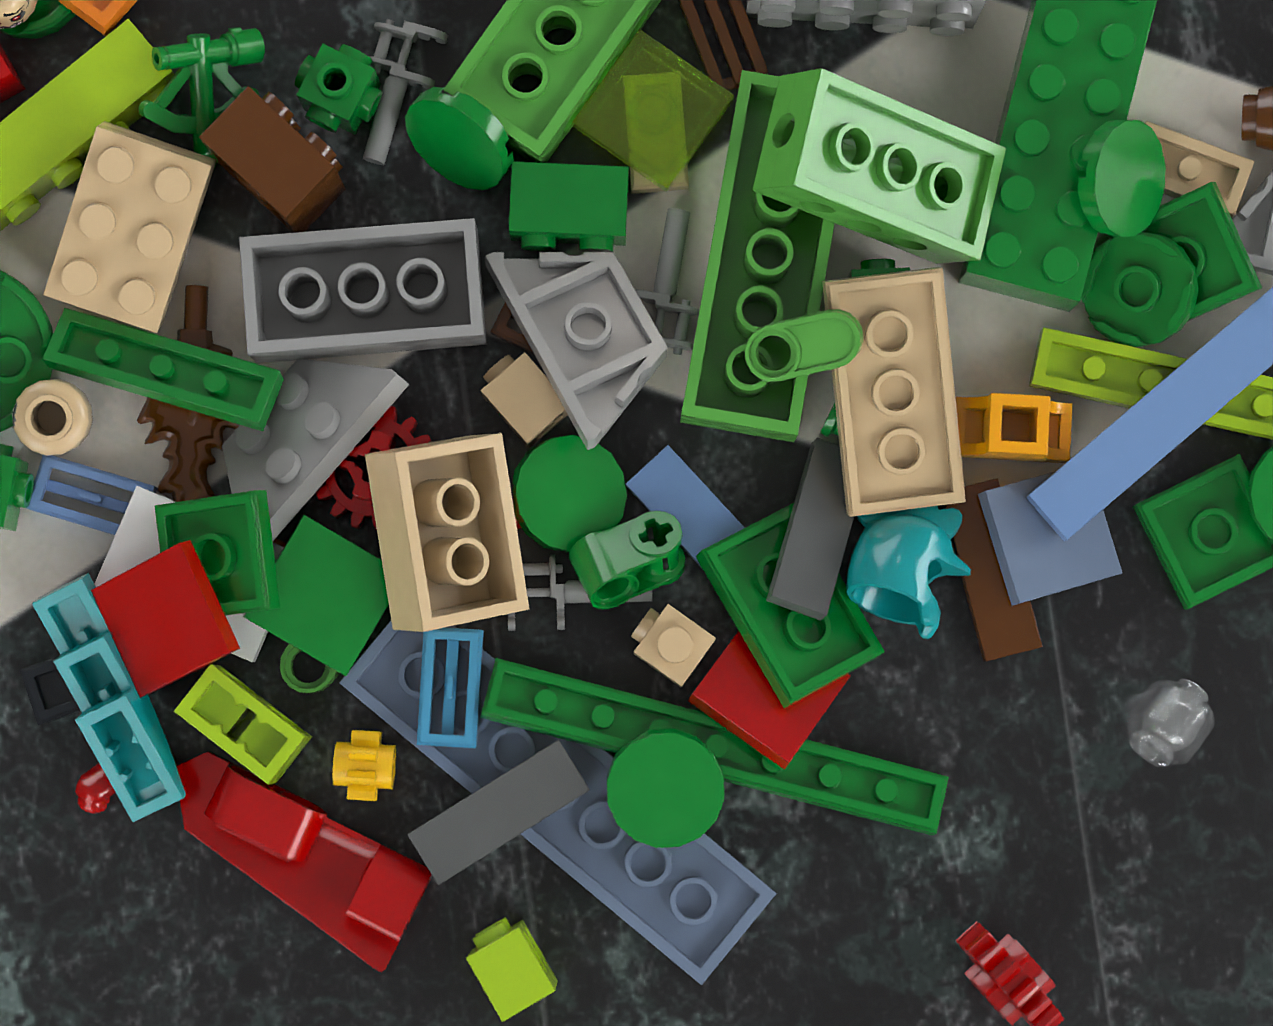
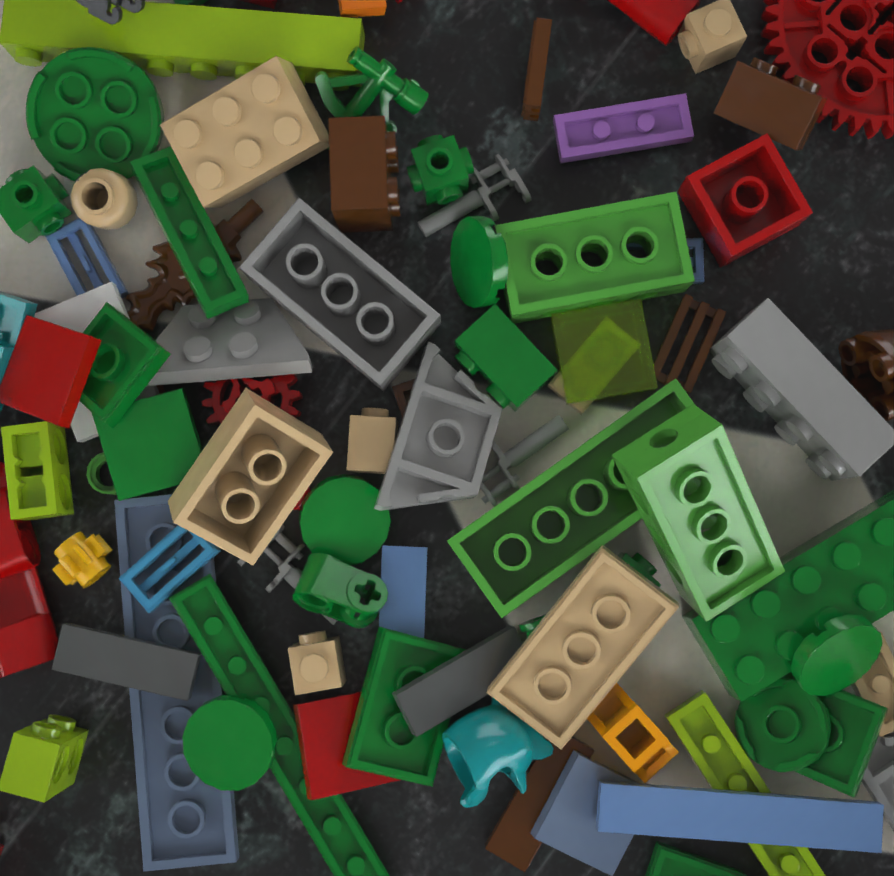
camera: 55 degrees right, 0 degrees up
bright green piece [745,309,863,382] -> none

